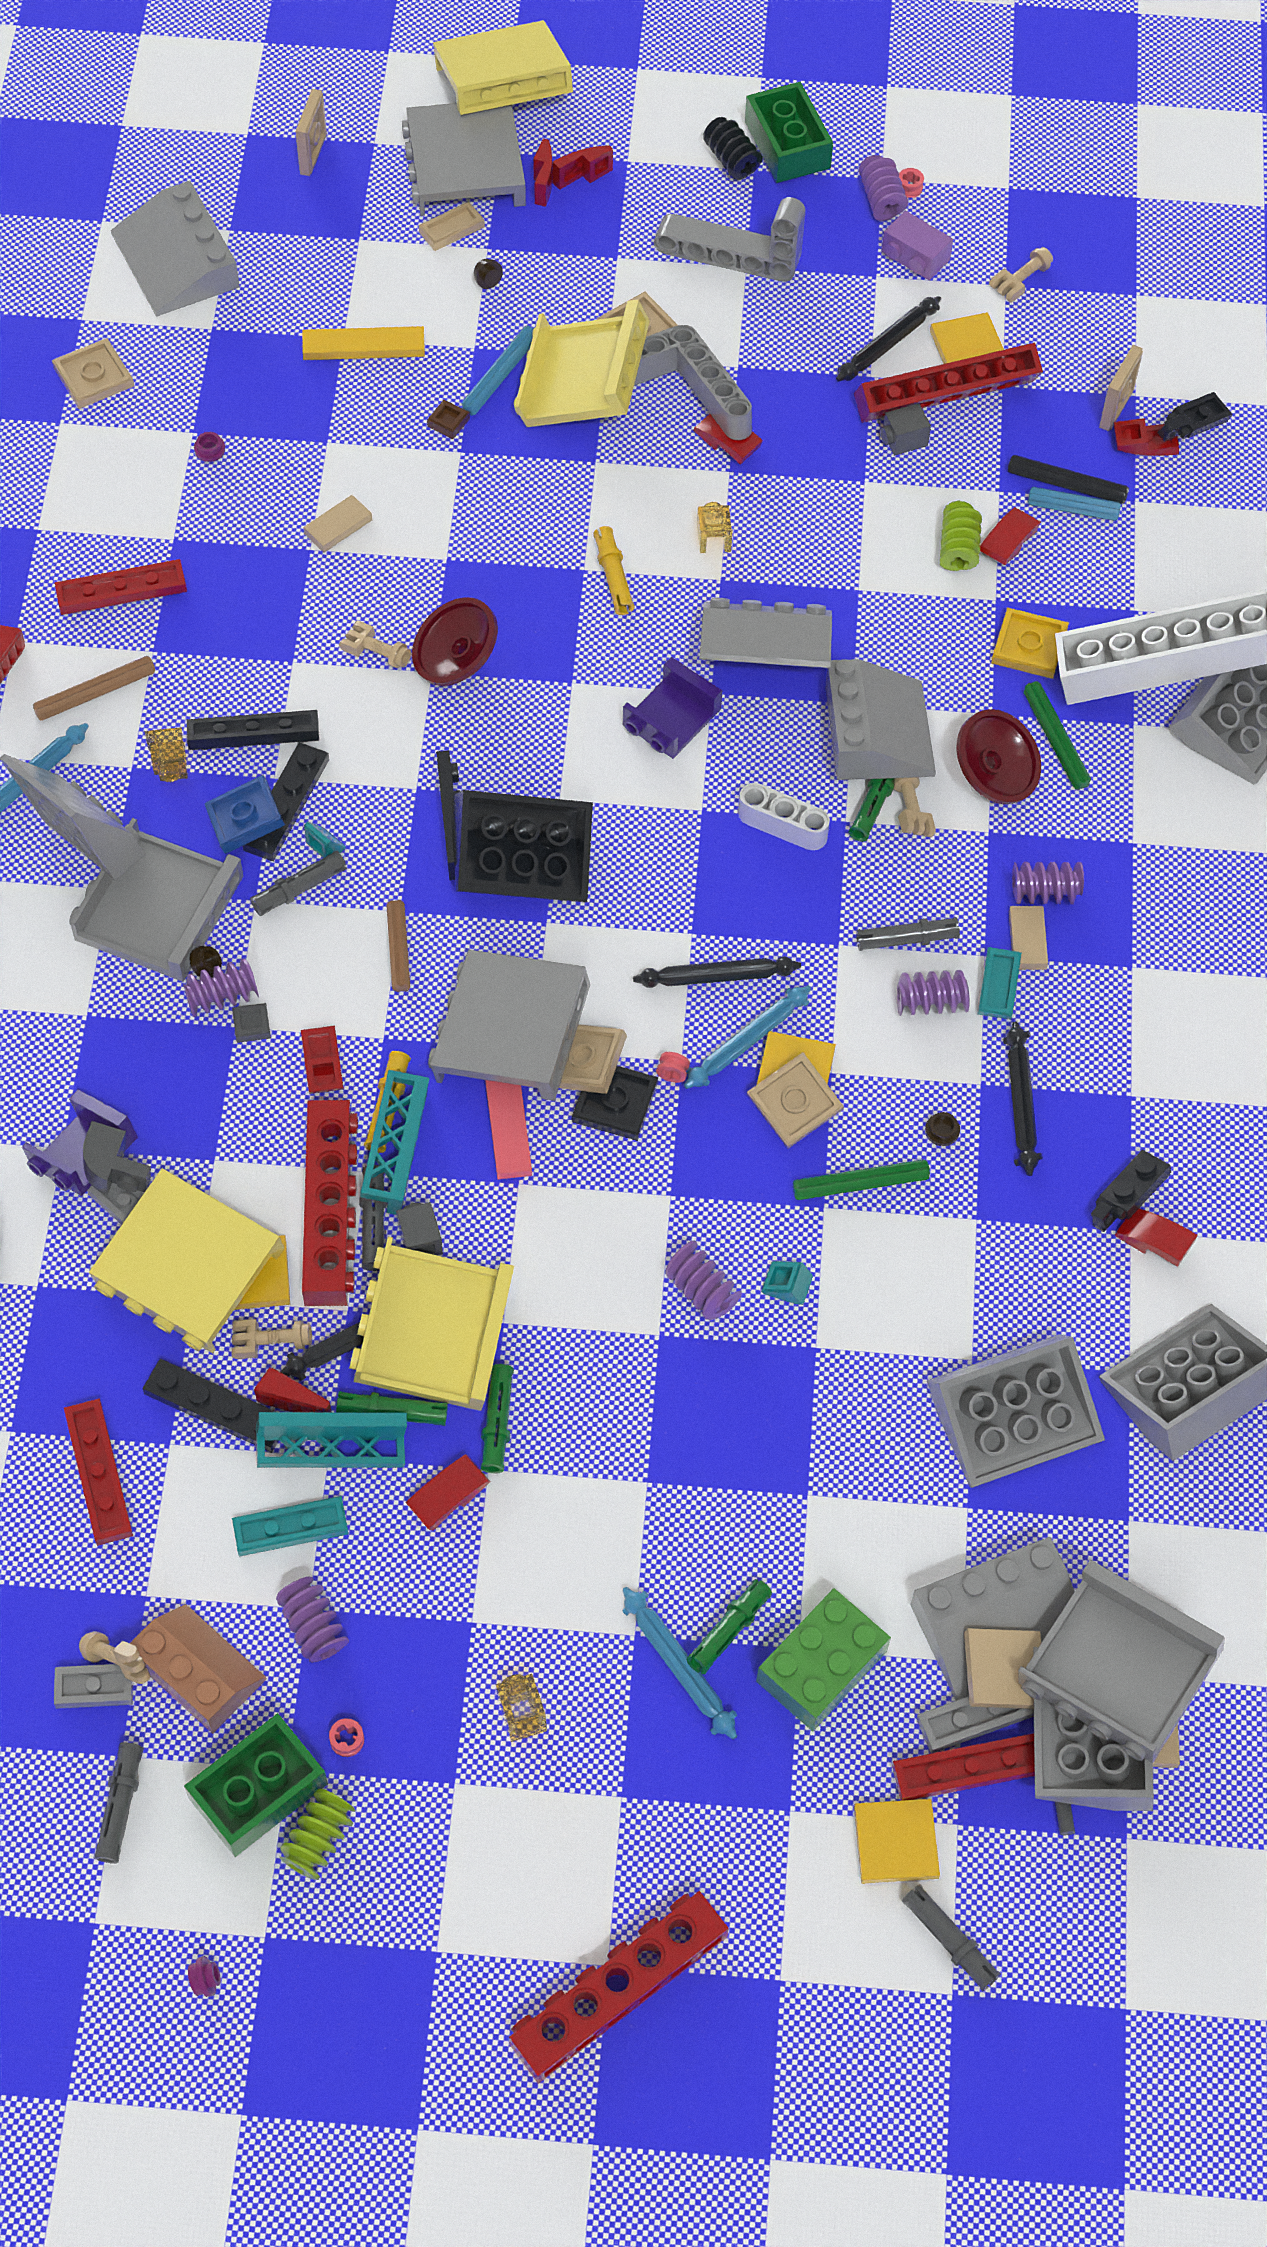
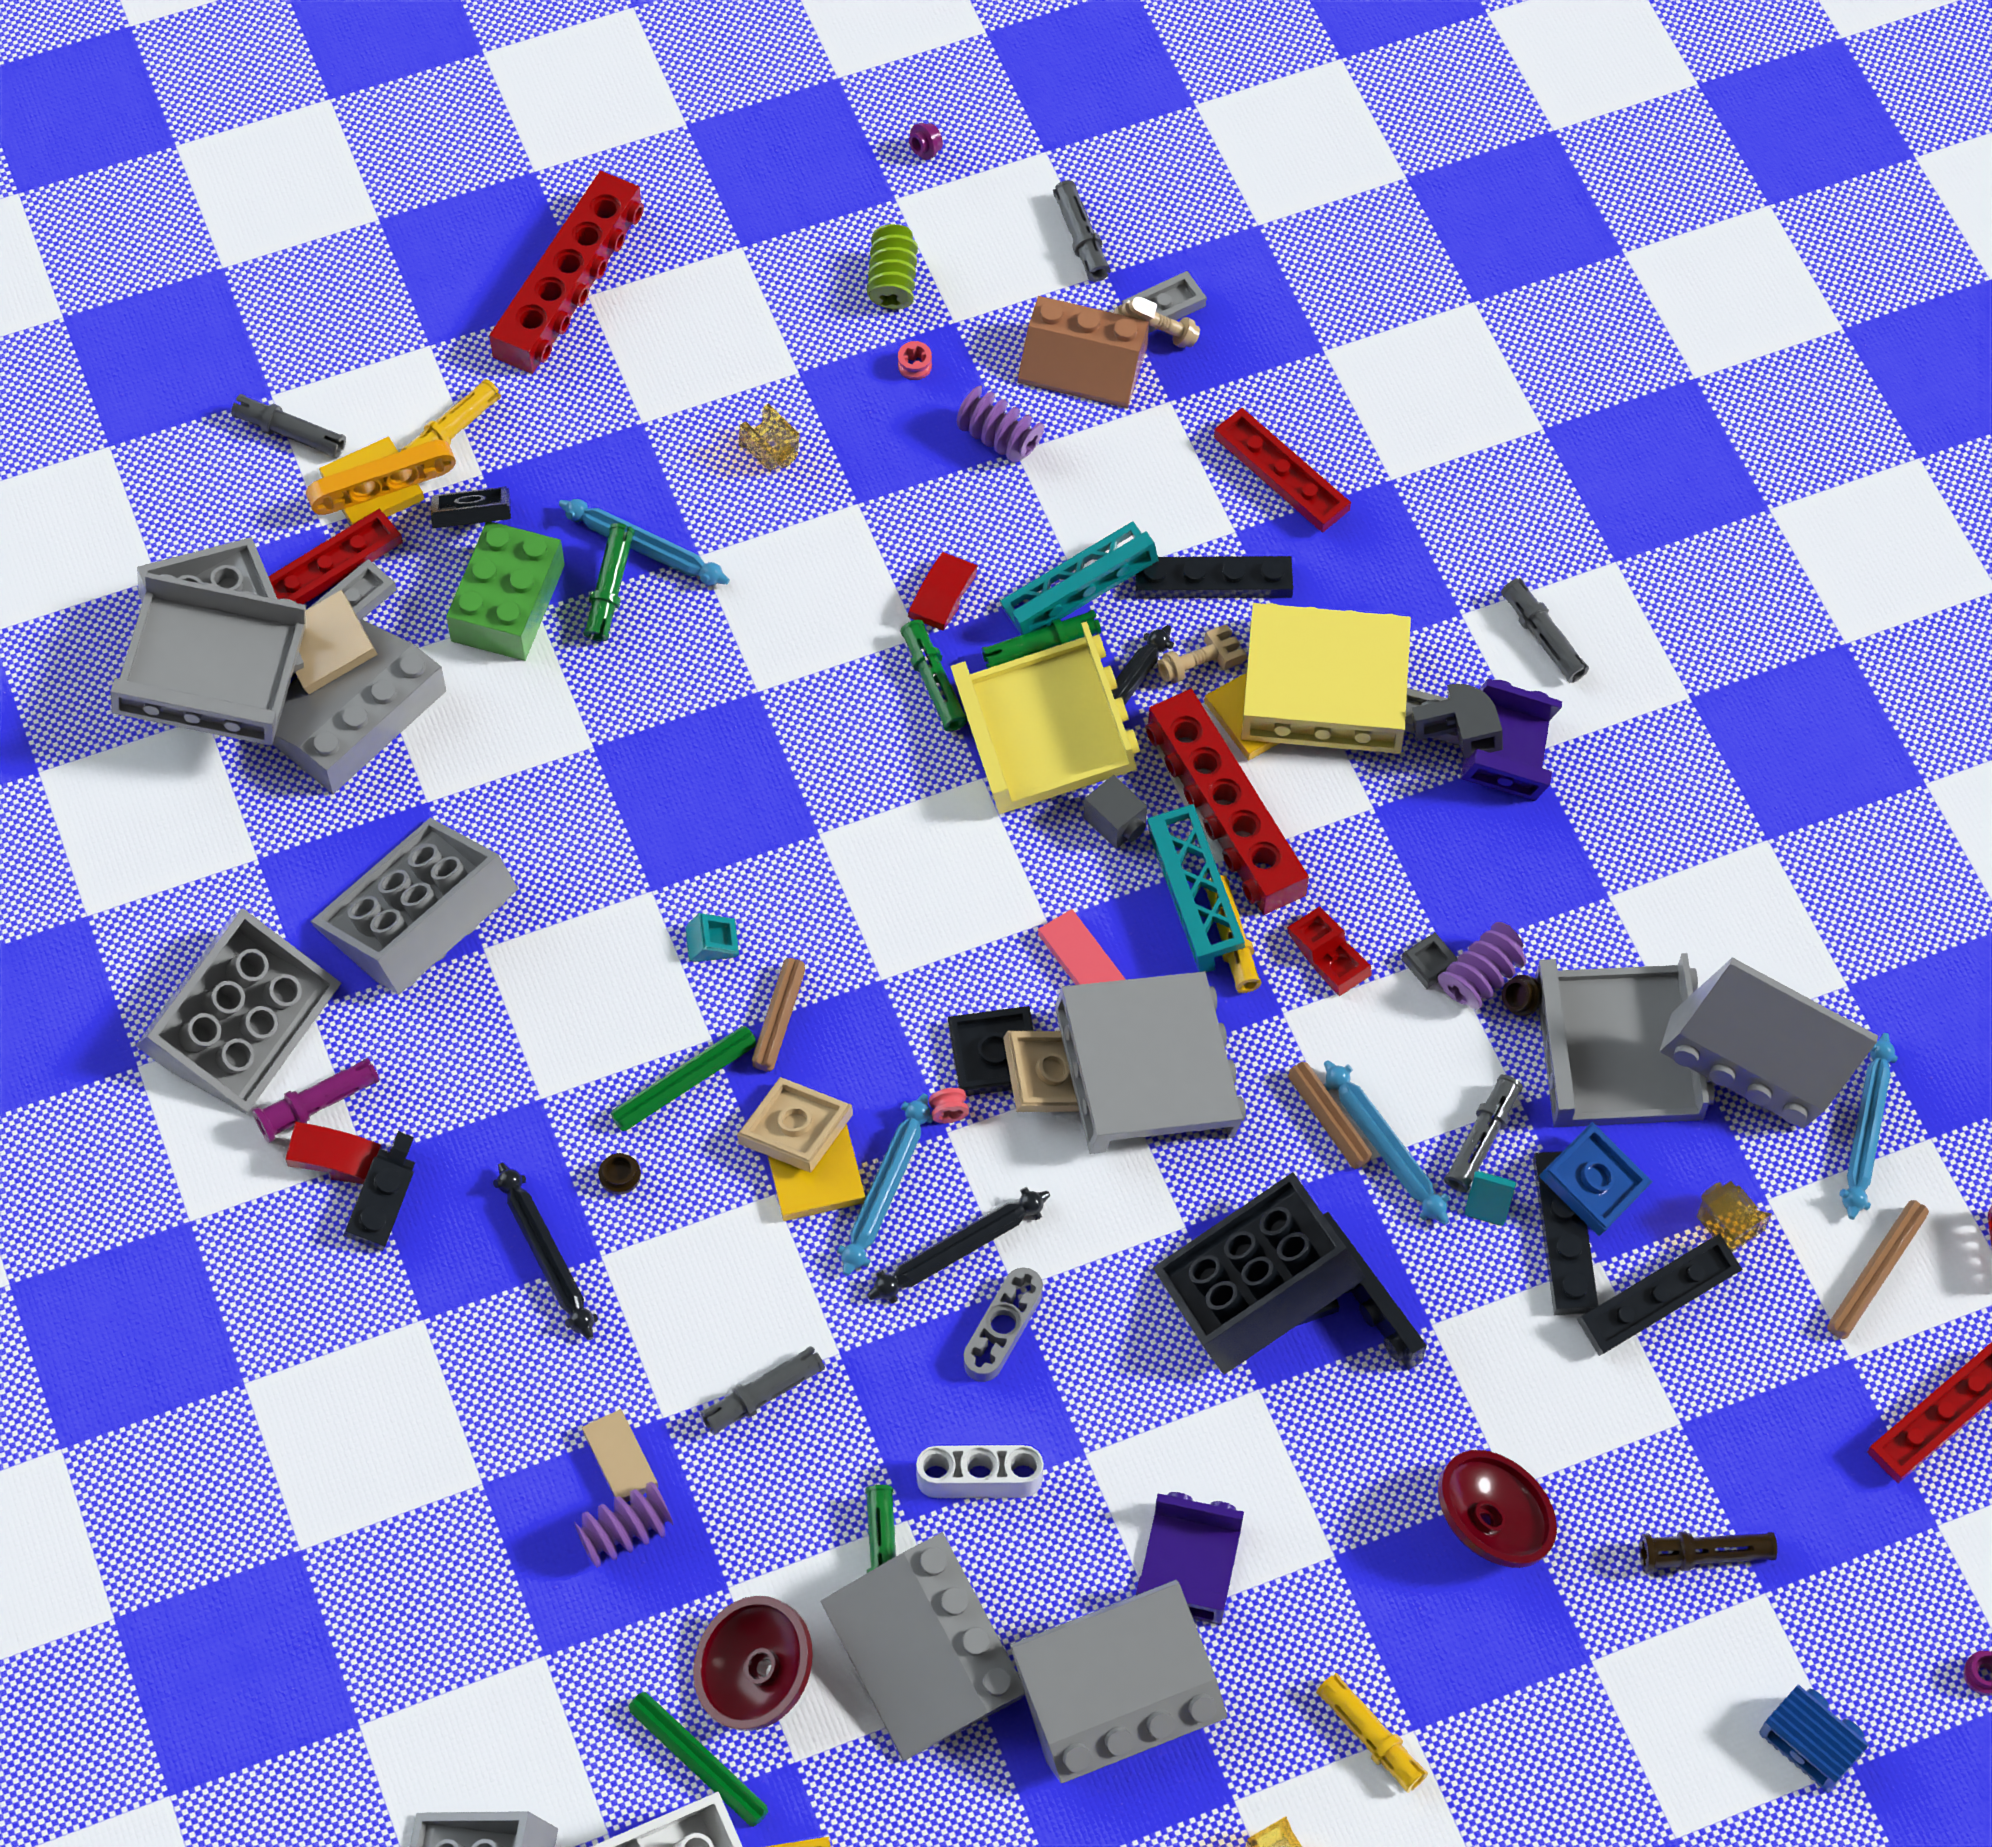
camera: 155 degrees right, 0 degrees up
green brick [184,1713,328,1857] -> none
teal tile [232,1496,349,1557] -> none
red slope [254,1367,332,1413] -> none
tan tile [303,495,372,553] -> none
tan hinge [339,621,411,668] -> none
dark grey pin [359,1165,387,1271] -> none
medium lavender piece [665,1240,742,1320] -> none
tan hinge [893,777,936,837] -> none
medium lavender piece [897,970,970,1016] -> none
teal tile [977,947,1022,1020] -> none
none -> magenta pin [252,1058,379,1143]
none -> light orange beam [306,440,456,515]
none -> yellow pin [401,379,501,451]
none -> black tile [431,486,511,528]
none -> medium nougat axle [752,958,805,1072]
none -> light grey beam [964,1267,1043,1382]
none -> dark azure wheel [1324,1060,1450,1225]
none -> dark brown pin [1639,1531,1777,1574]
none -> blue brick [1759,1684,1869,1793]

